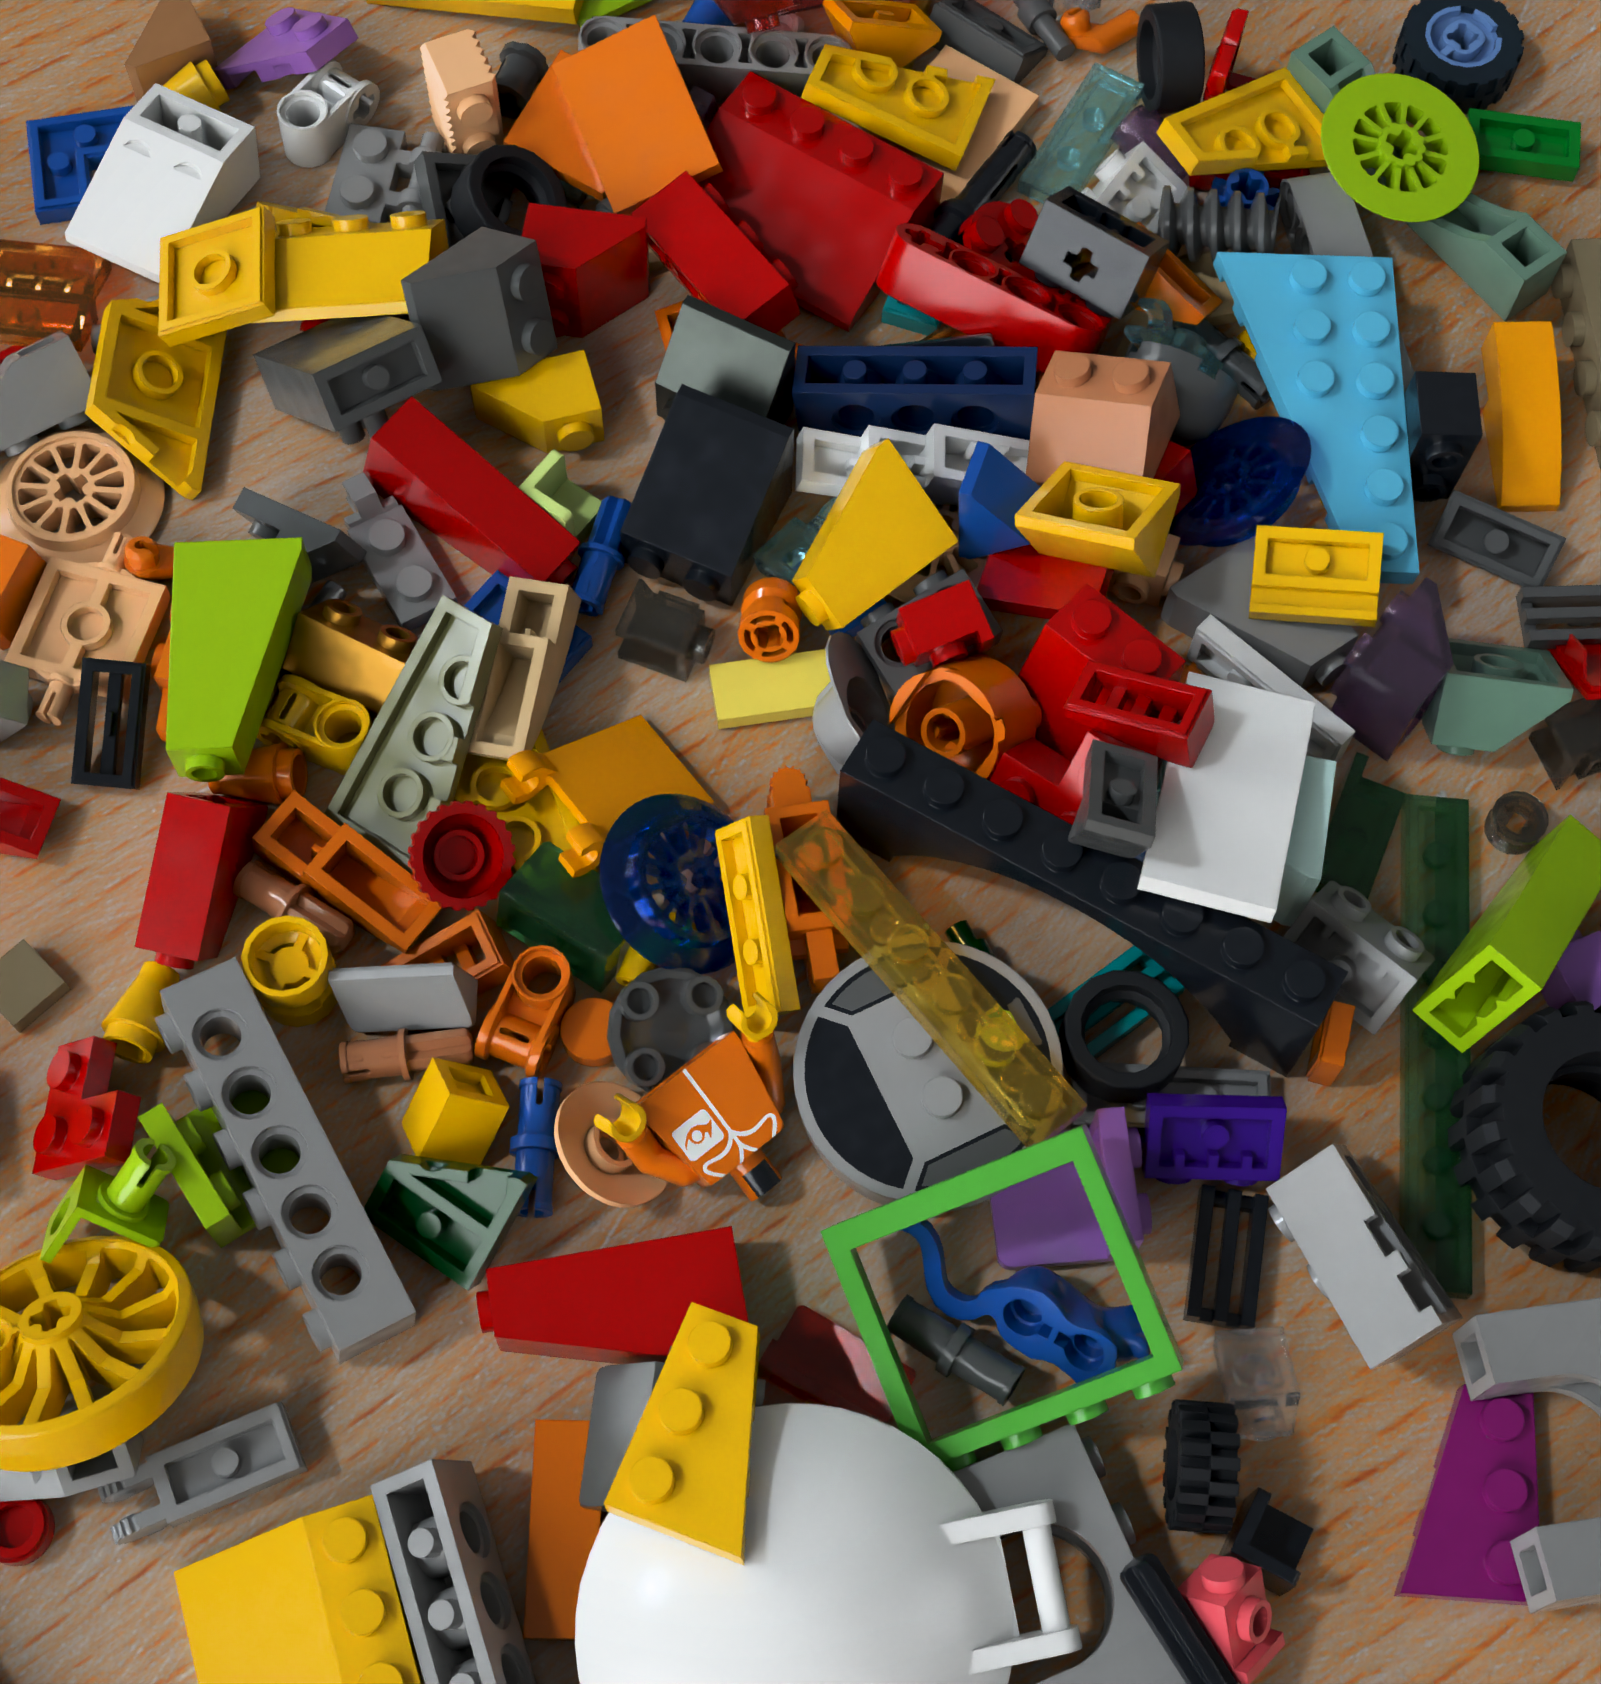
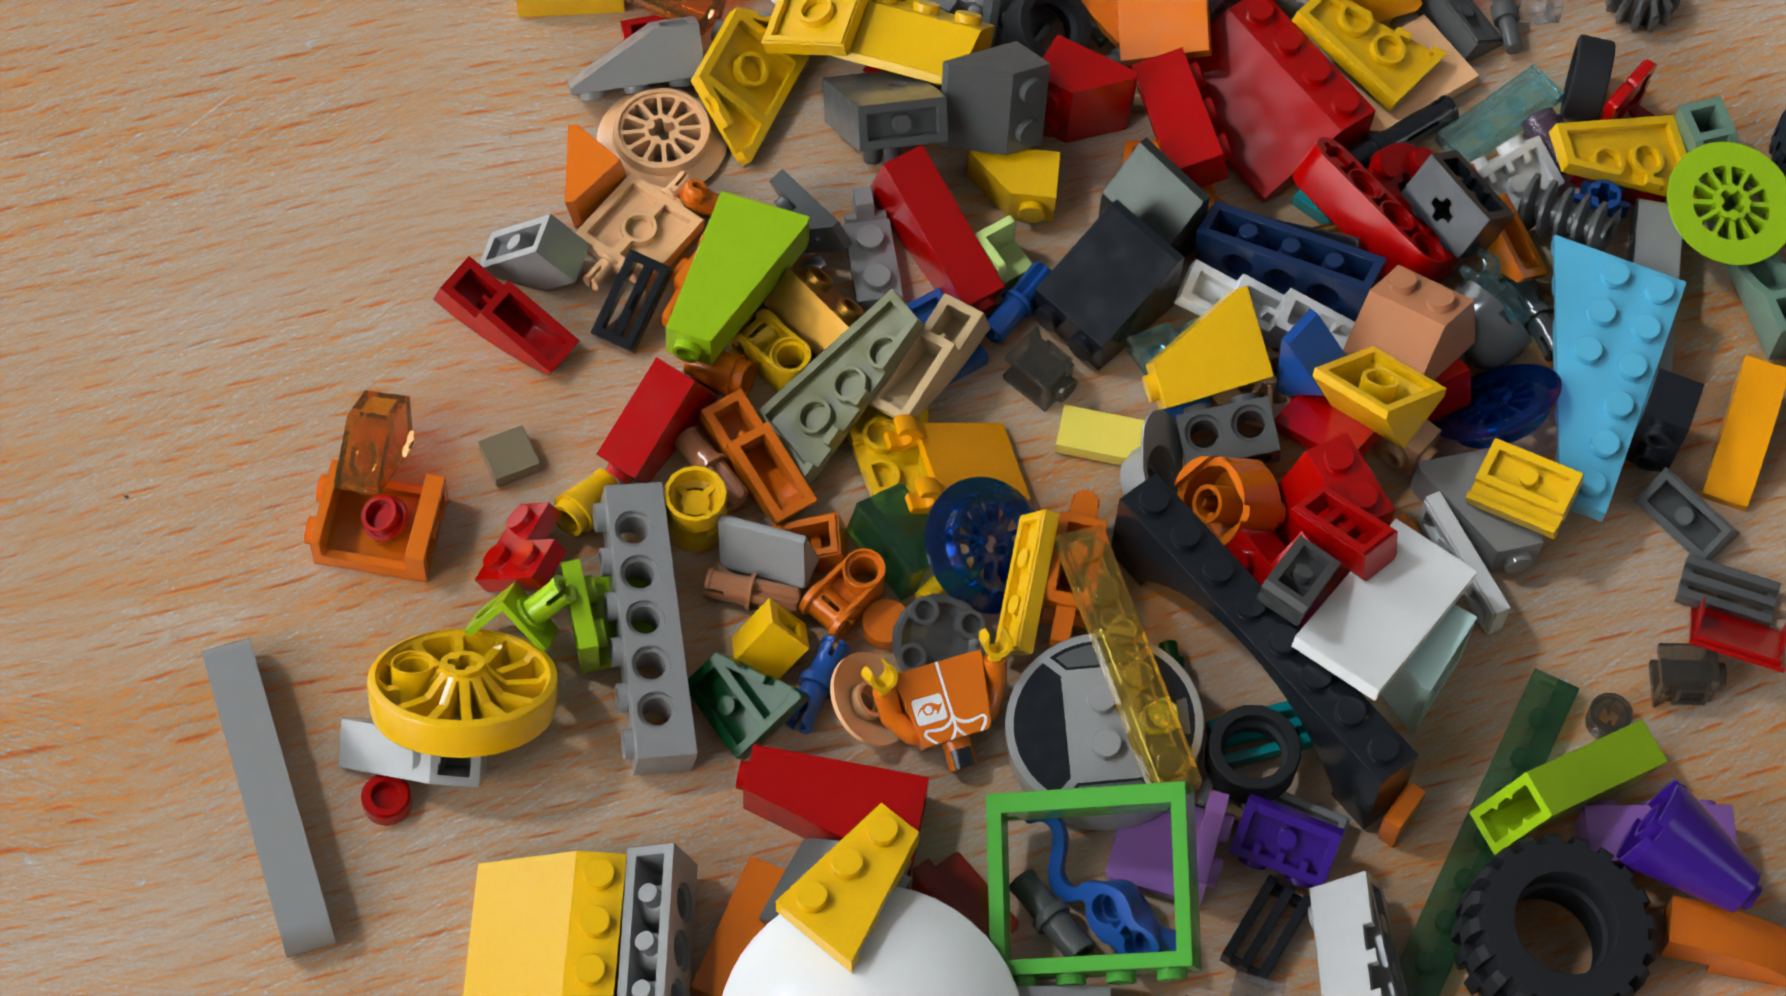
camera: 20 degrees right, 5 degrees down
light grey hinge [97,1401,308,1545] -> none
red hat [408,801,516,911] -> none
orange wheel [738,577,802,662] -> none
red brick [890,580,995,669] -> none
orange arm [1060,7,1140,54] -> none
light grey bracket [1283,881,1435,1035] -> none
clear green panel [1314,752,1406,900] -> none
clear purple slope [1330,577,1454,762] -> none
sand green slope [1422,635,1574,756] -> none

